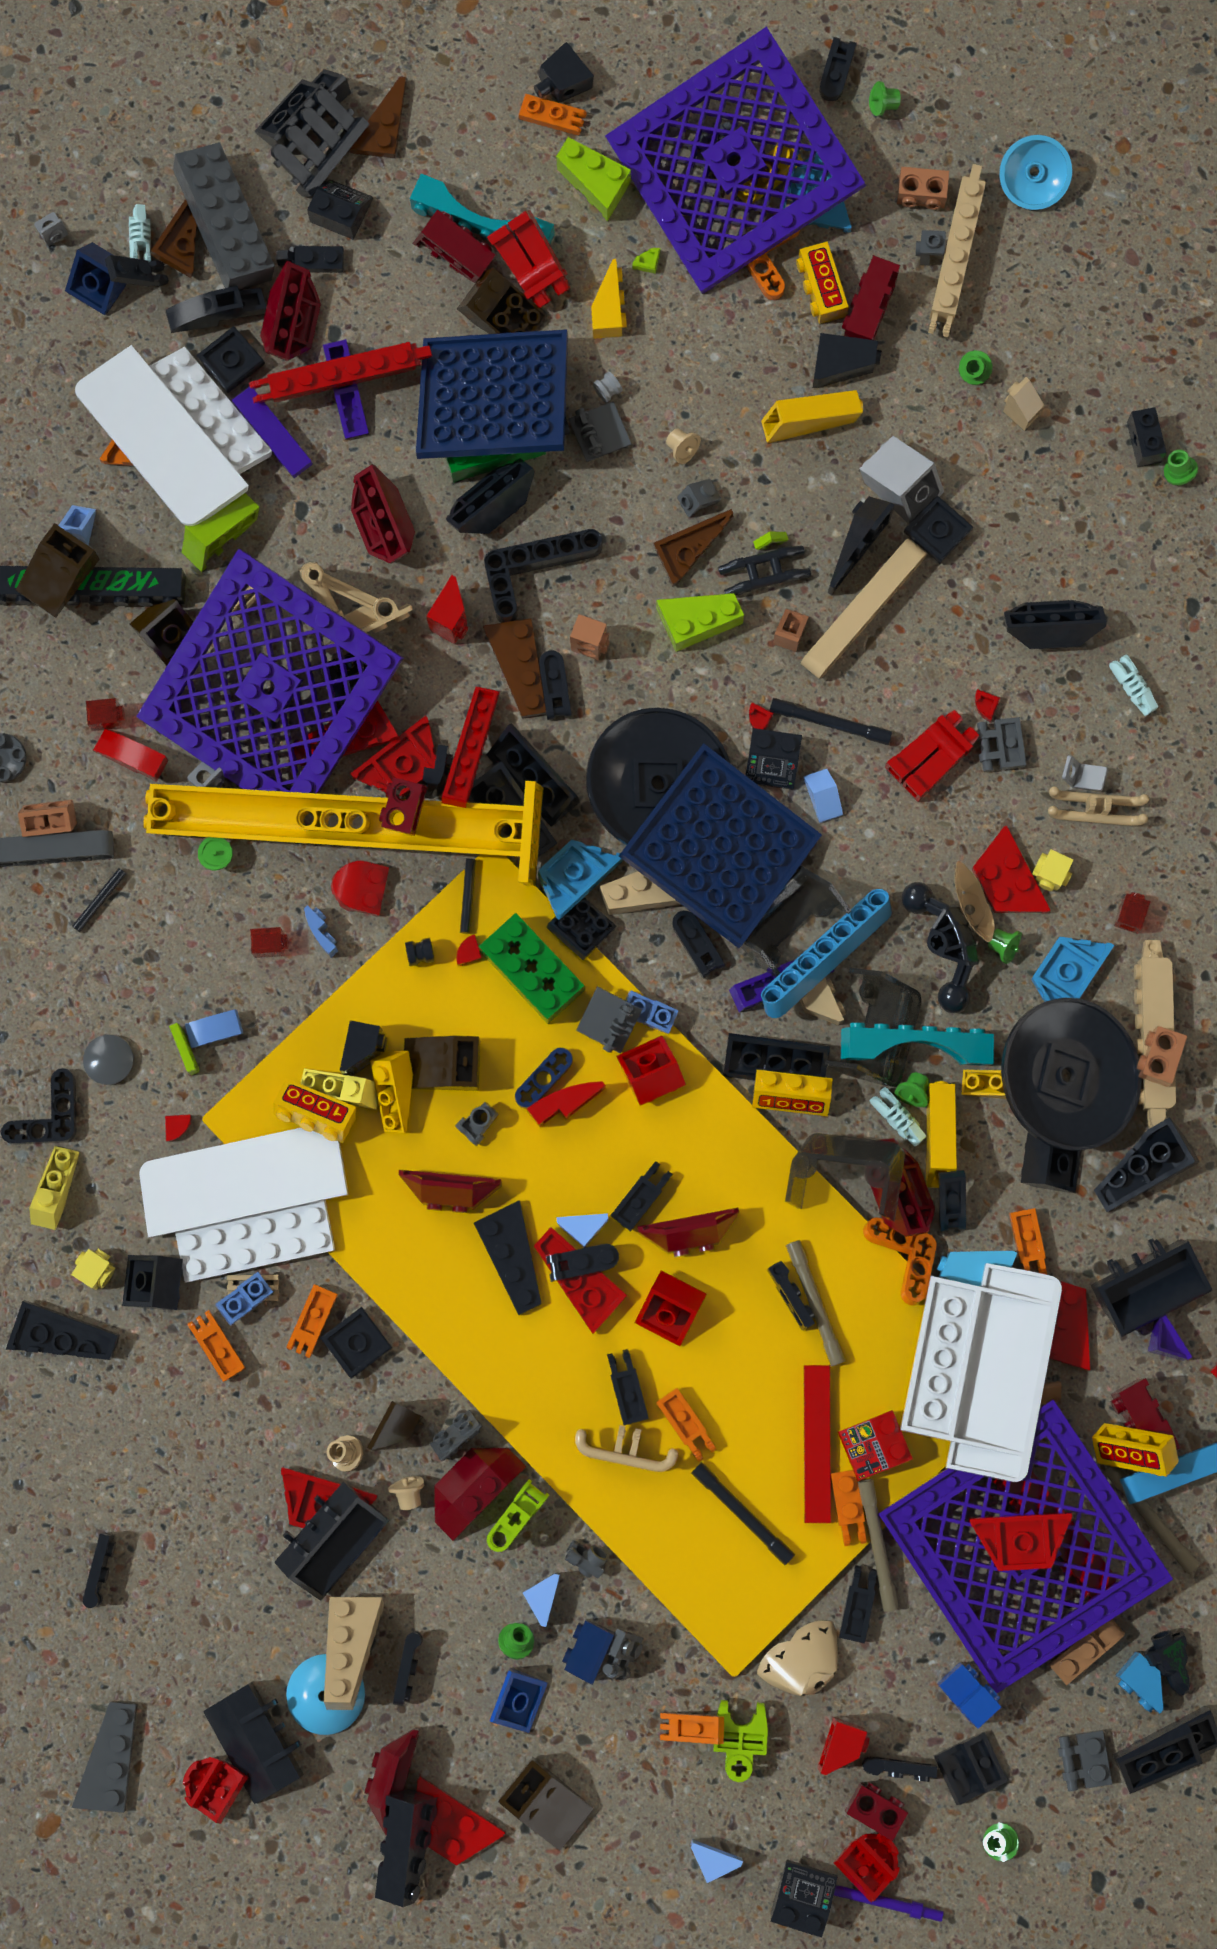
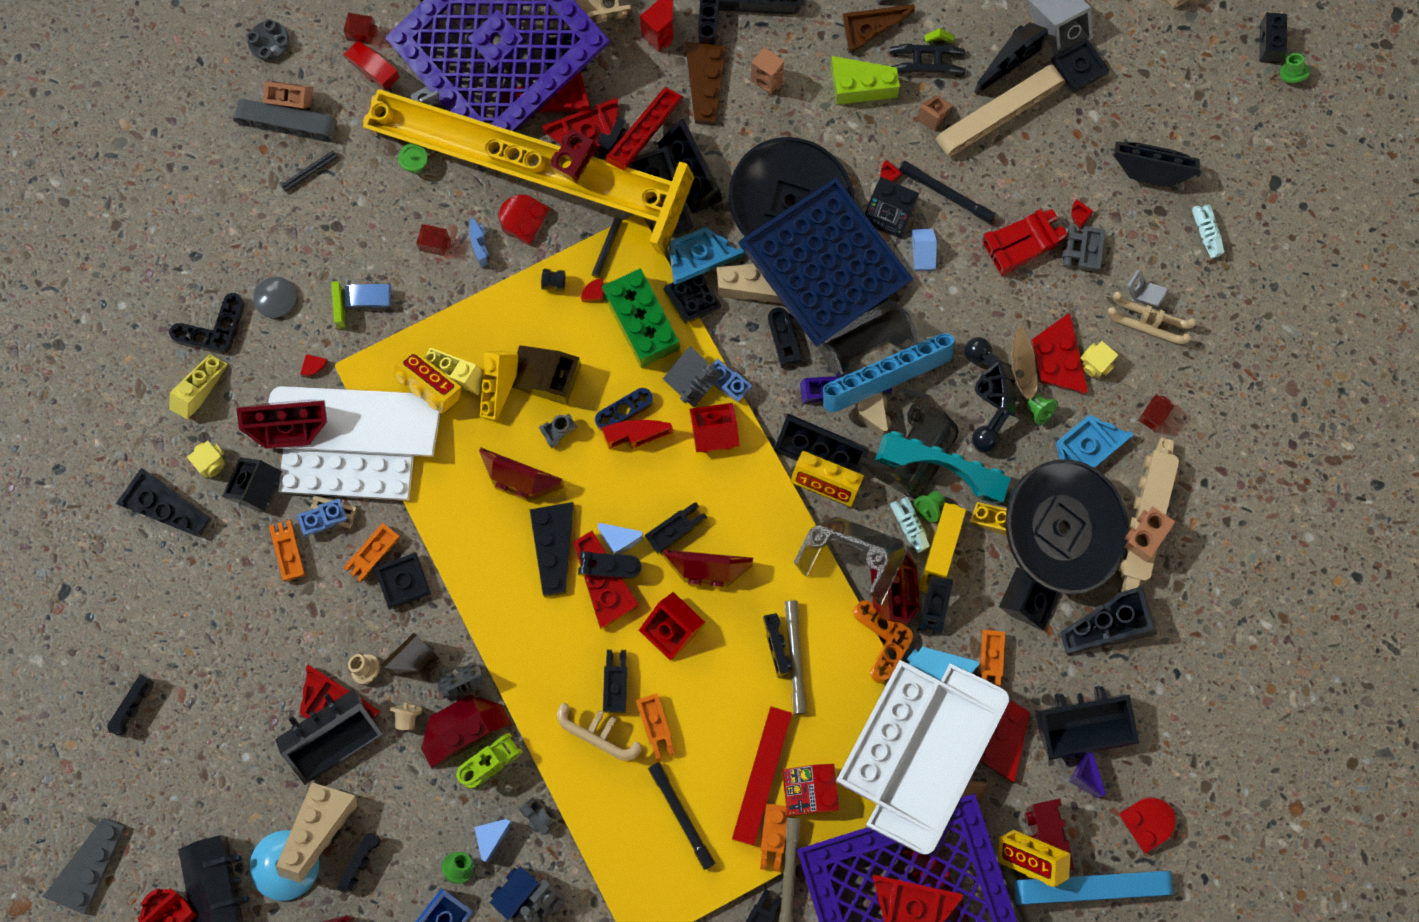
camera: 15 degrees right, 5 degrees down
black slope [340,1020,387,1076] -> none
black plate [539,650,572,720] -> none
none -> dark red wedge [236,399,328,449]

